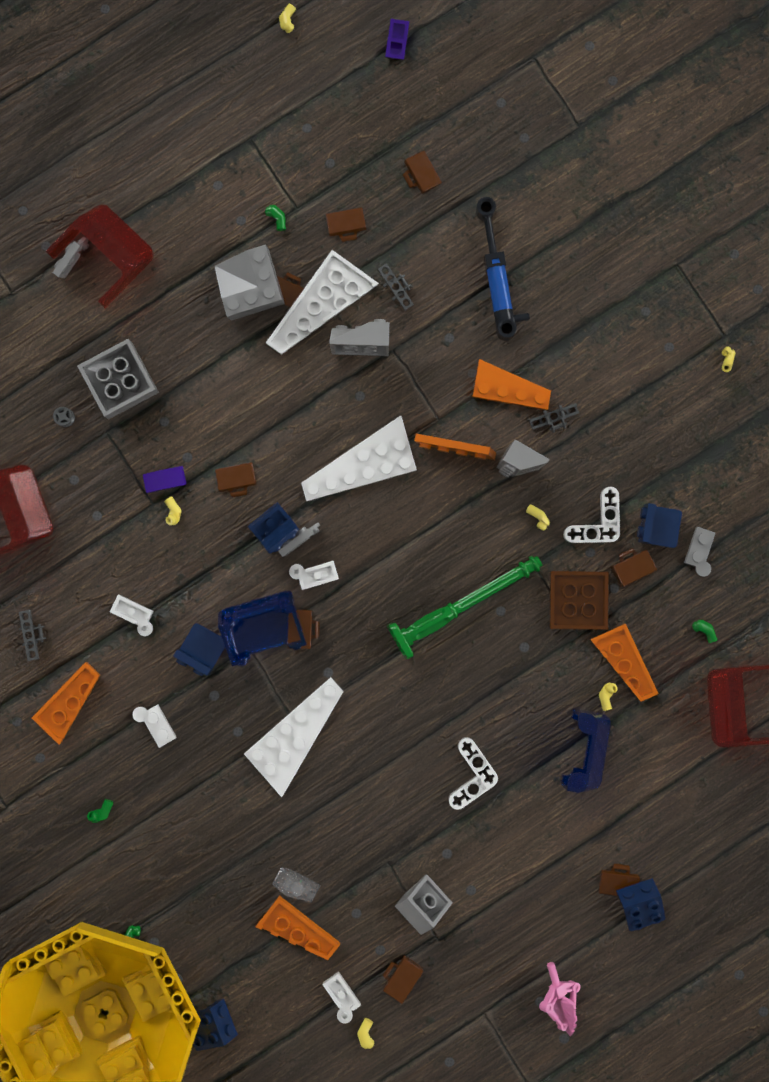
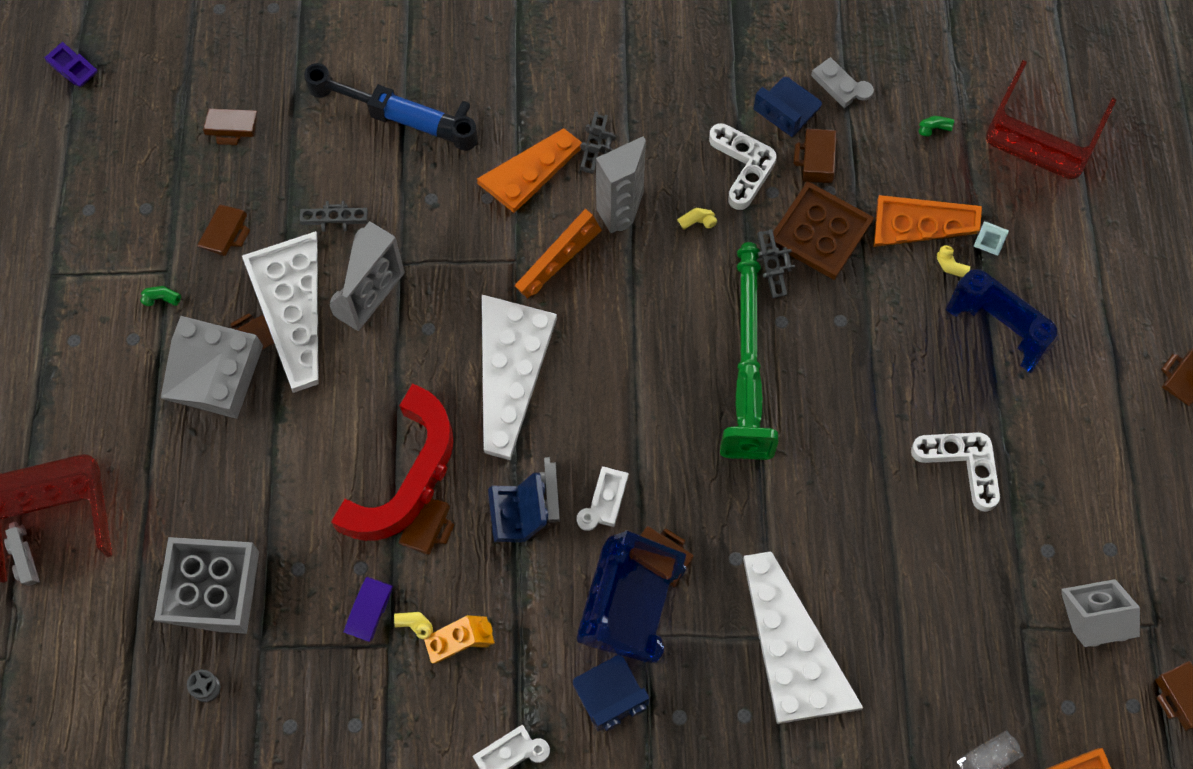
camera: 55 degrees left, 20 degrees down
none -> red arch [331,383,453,541]
none -> light orange bracket [424,615,495,663]
none -> dark grey piece [757,229,795,298]
none -> light aqua brick [974,221,1009,256]

